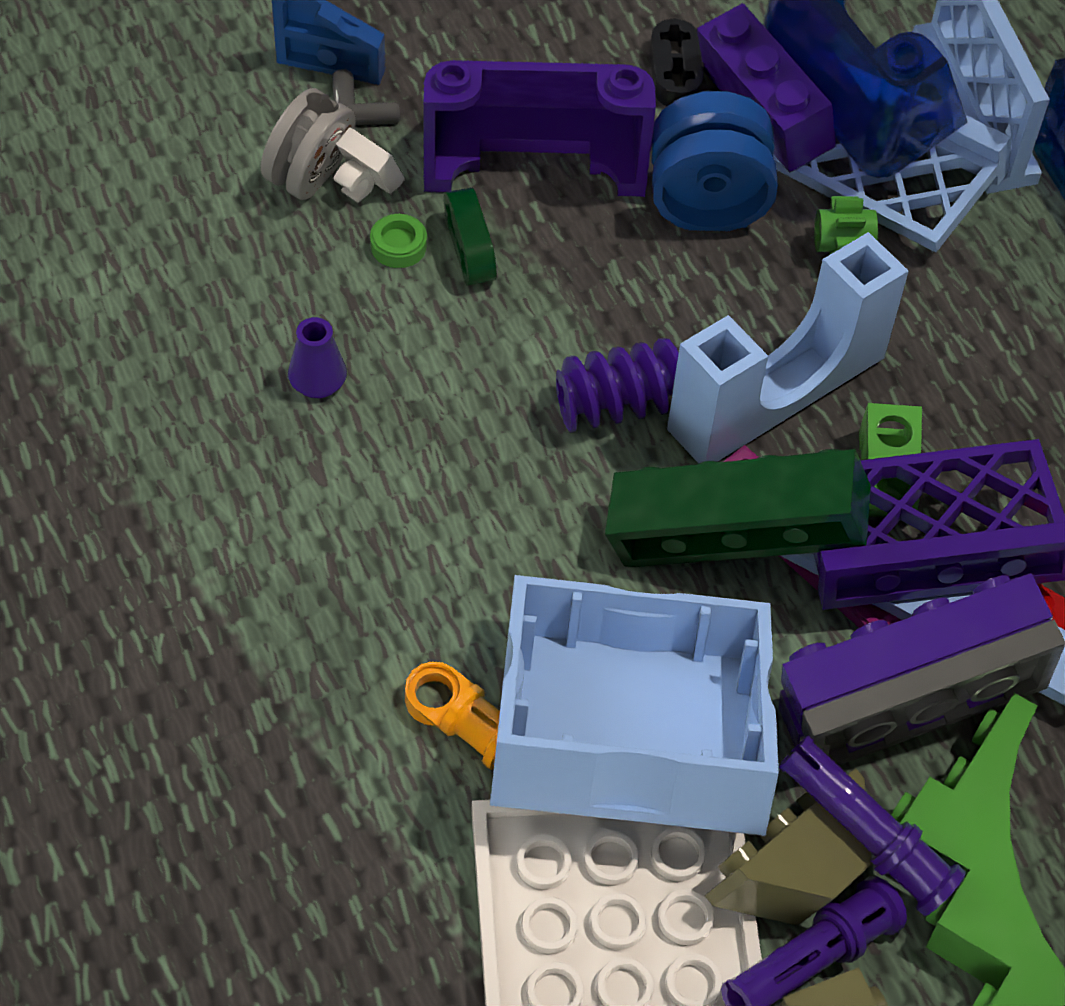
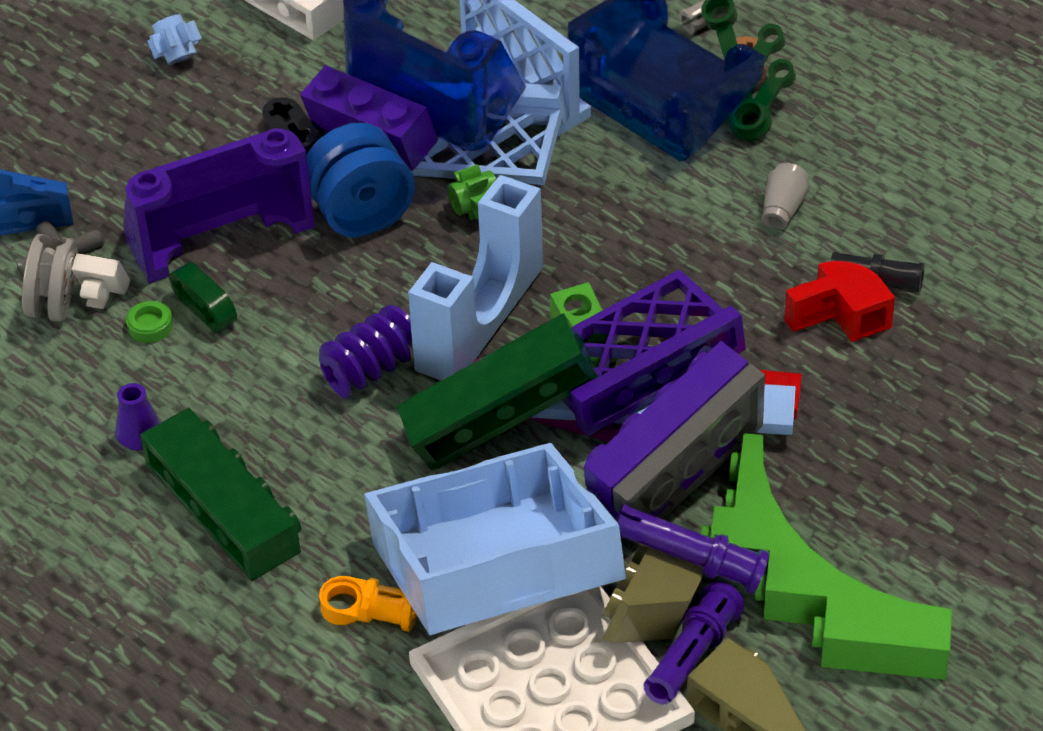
camera: 20 degrees left, 10 degrees down
none -> dark green brick [140,407,302,582]

